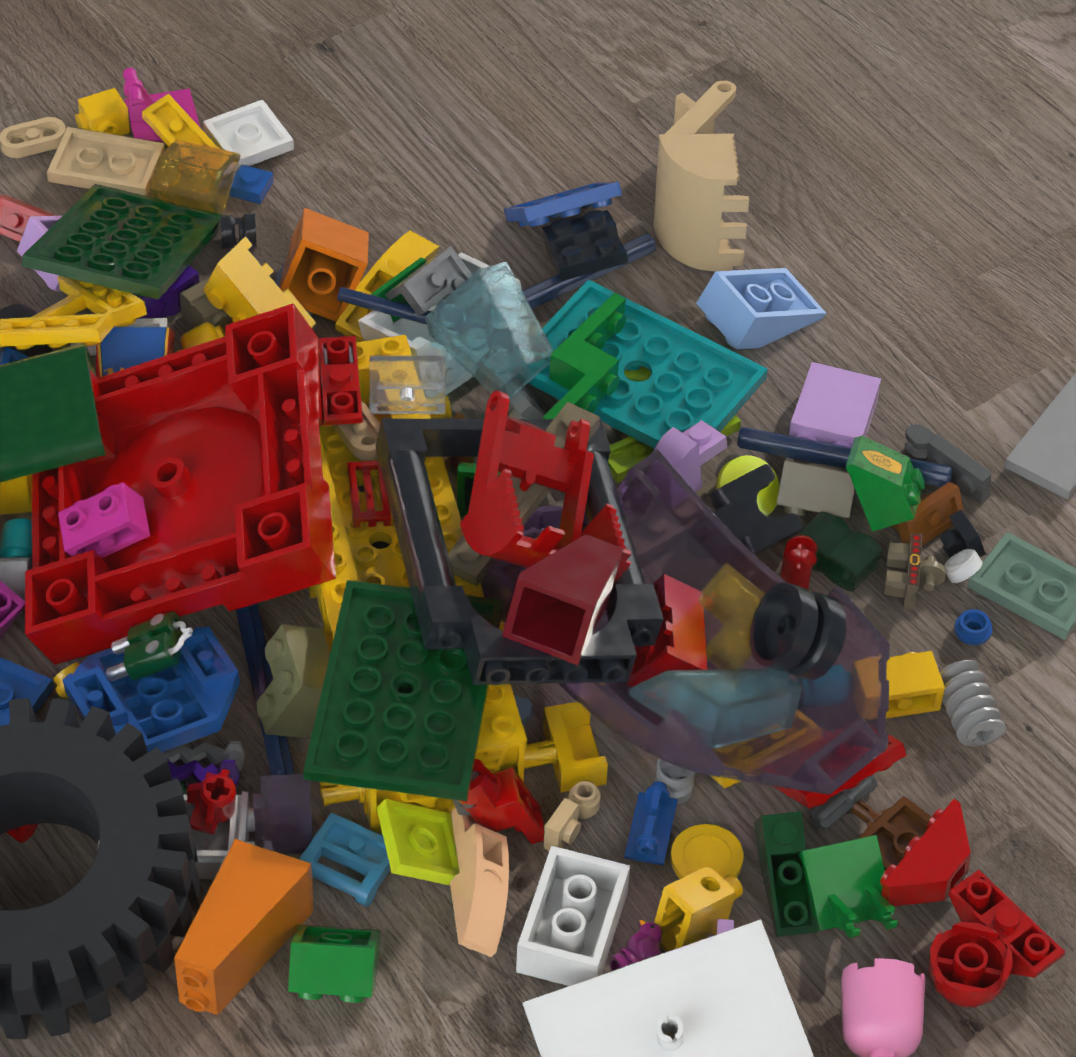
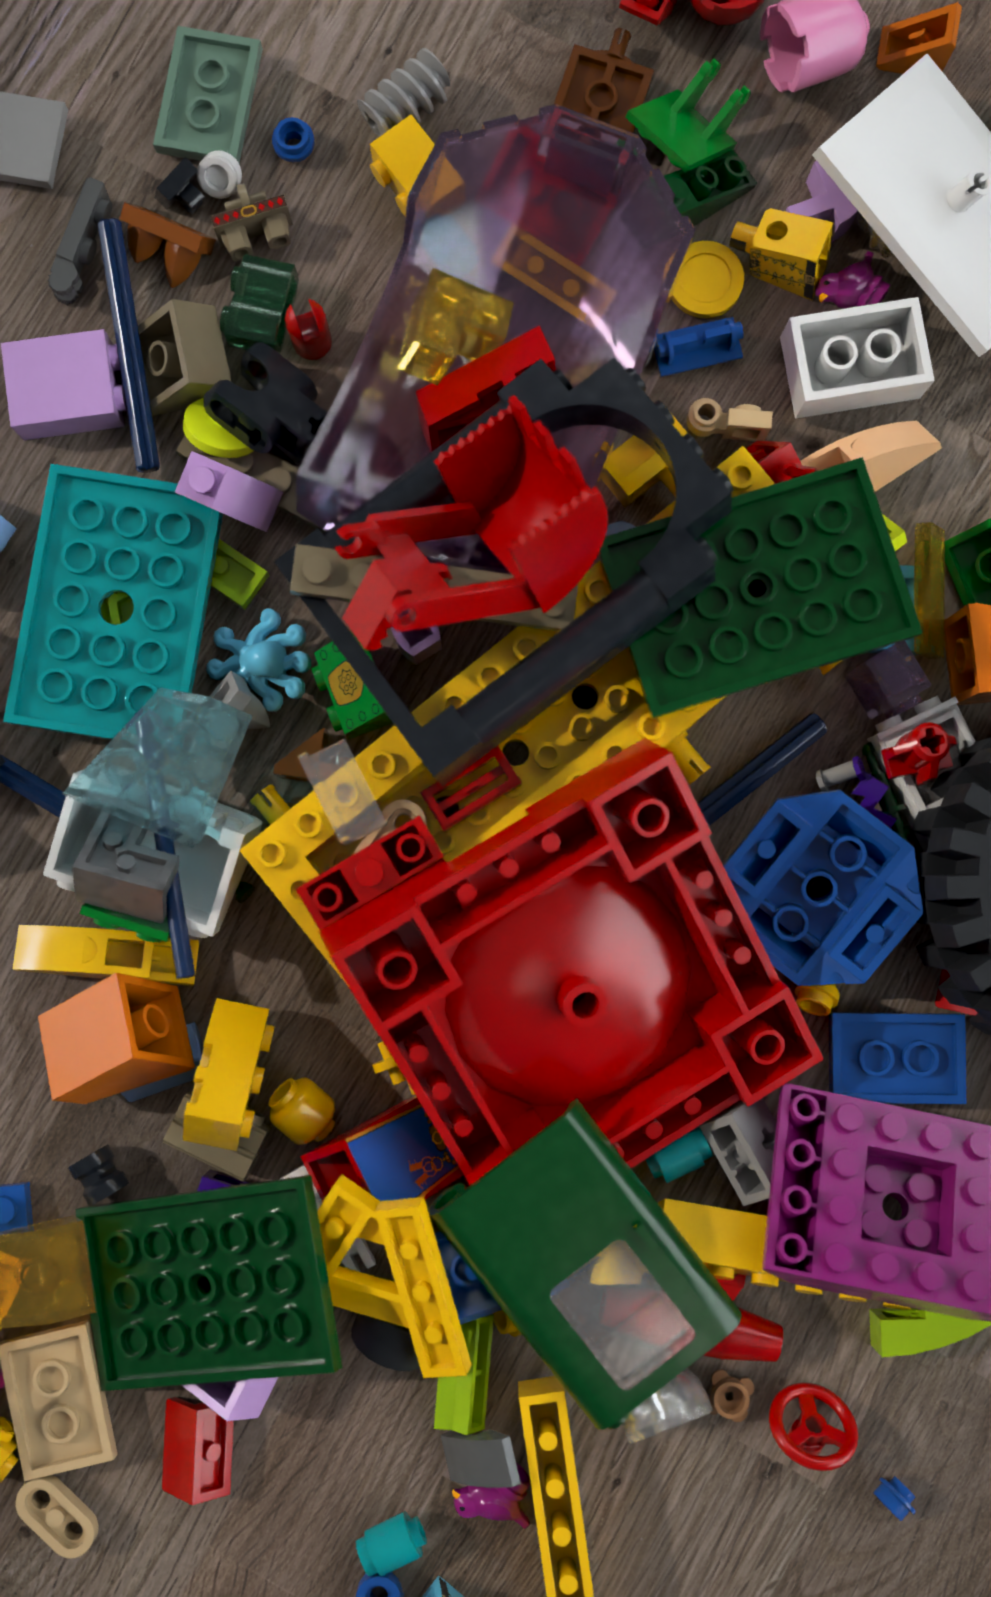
camera: 115 degrees left, 35 degrees up
dark pink brick [58,482,150,558] -> none
dark green piece [106,611,193,681] -> none
olive brick [256,624,330,738] -> none
dark red slope [502,534,624,665] -> none
green bracket [542,293,627,419] -> none
clear light blue wedge [629,668,803,749] -> none
black wheel [750,583,846,680] -> none
green slope [846,436,925,531] -> none
red slope [880,799,971,906] -> none
none -> clear yellow tile [914,522,945,659]

